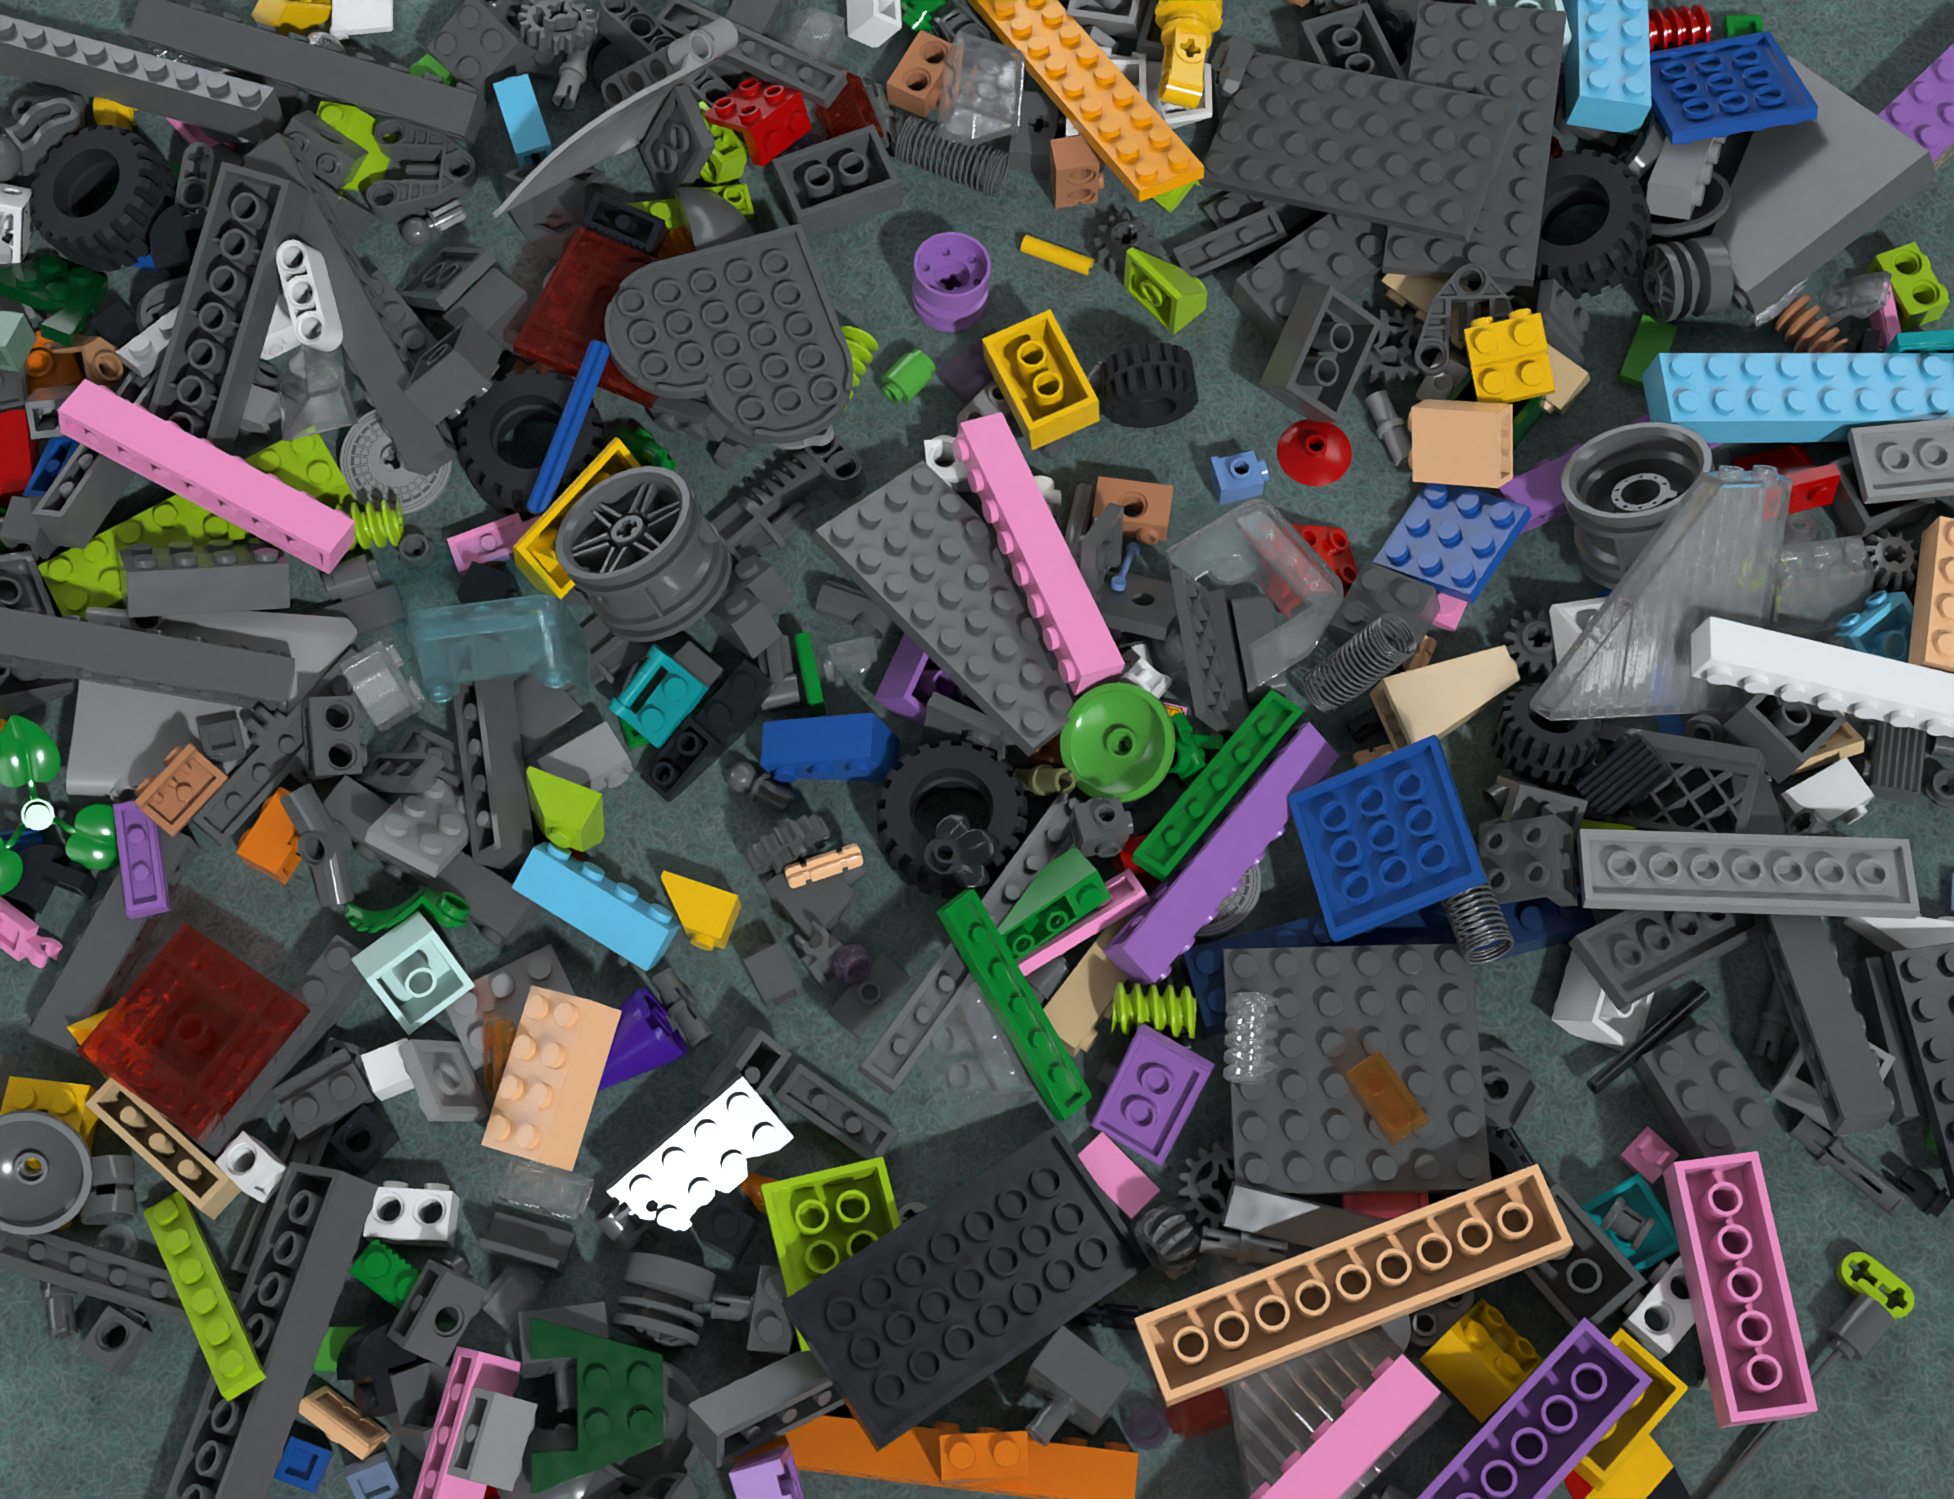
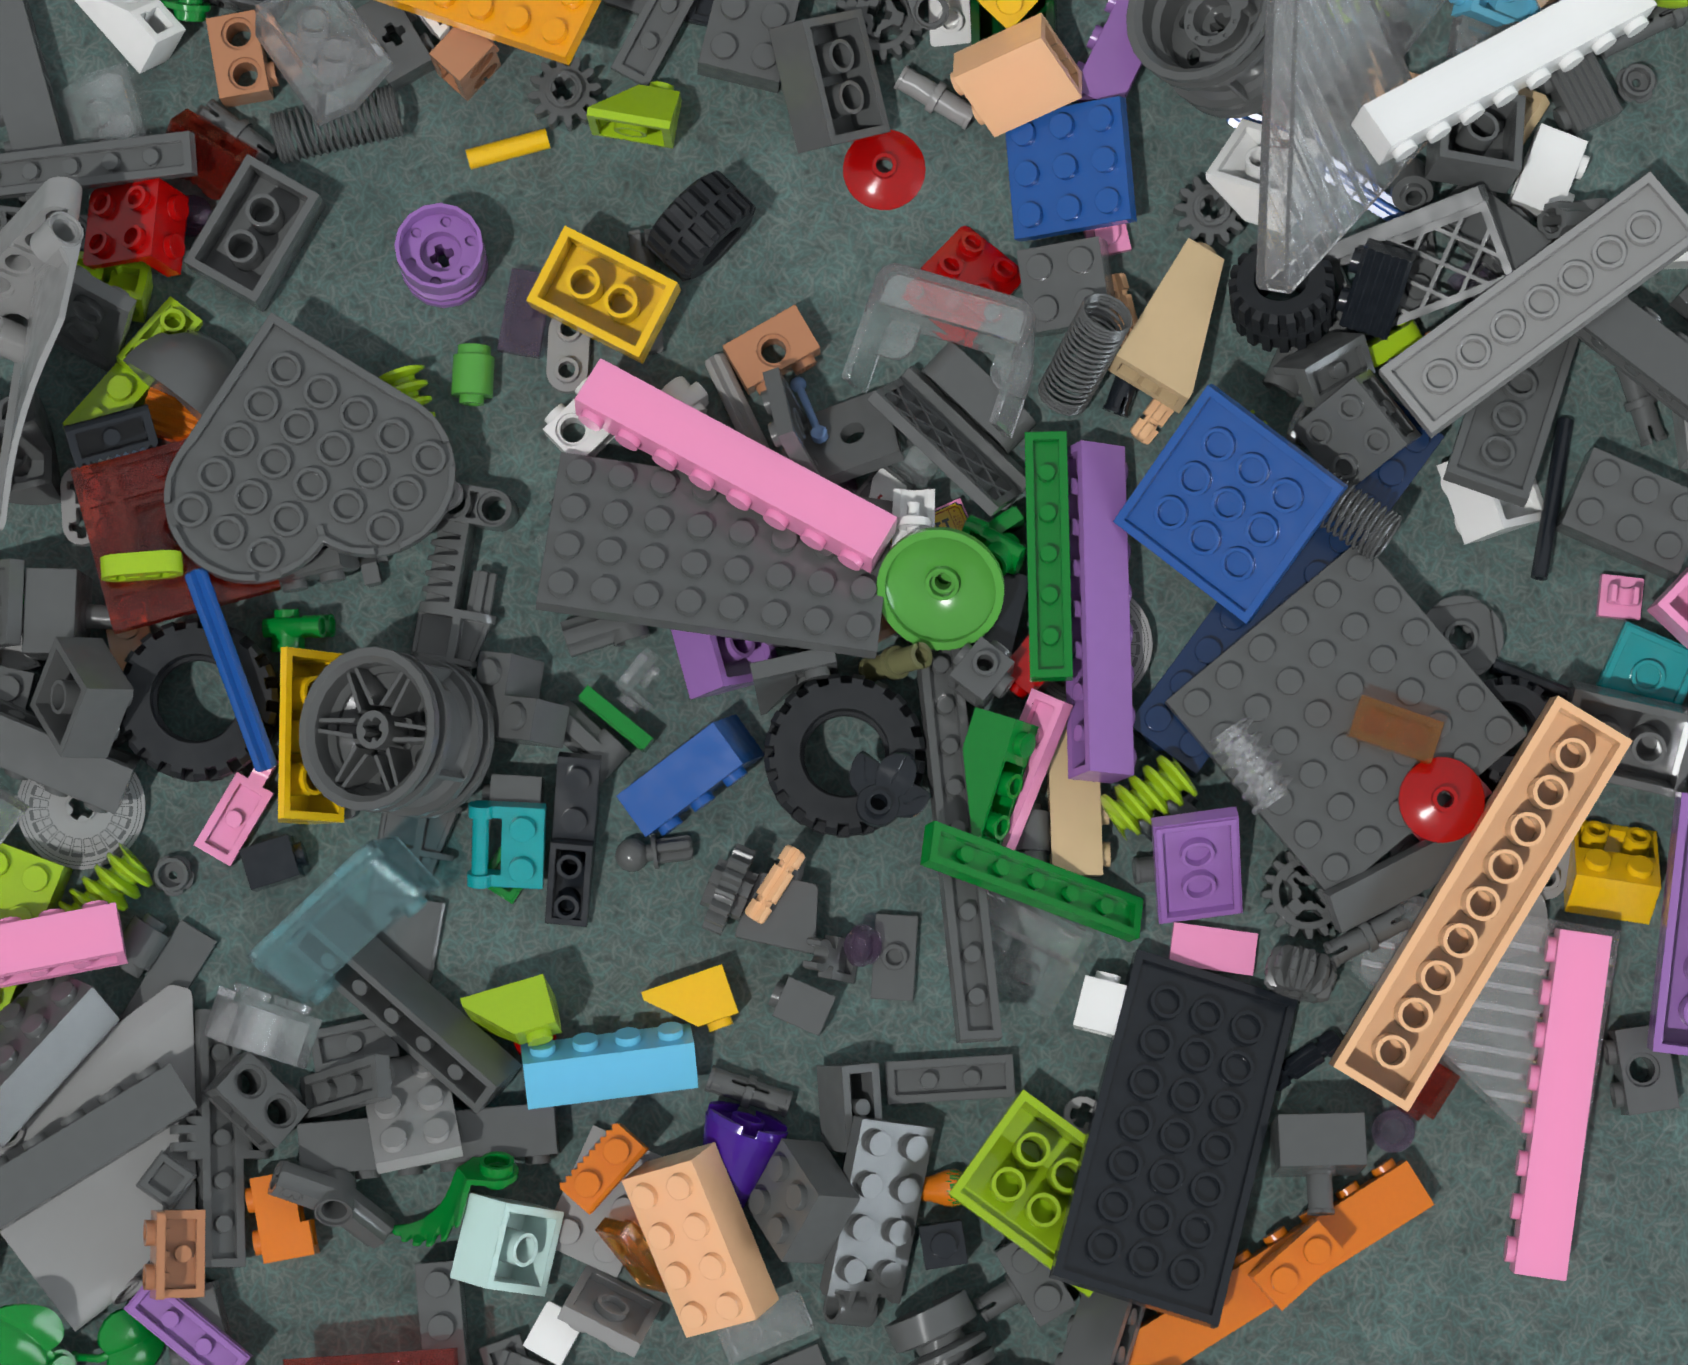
camera: 40 degrees left, 15 degrees up
light grey brick [537,721,633,791] -> none
medium blue brick [1208,450,1269,505] -> none
dark grey bush [1600,1196,1657,1251] -> none
none -> lime beam [100,550,184,582]
none -> orange brick [560,1123,649,1215]
none -> dark grey brick [745,1138,860,1264]
none -> white brick [1073,971,1127,1038]
none -> red dish [1398,757,1485,843]

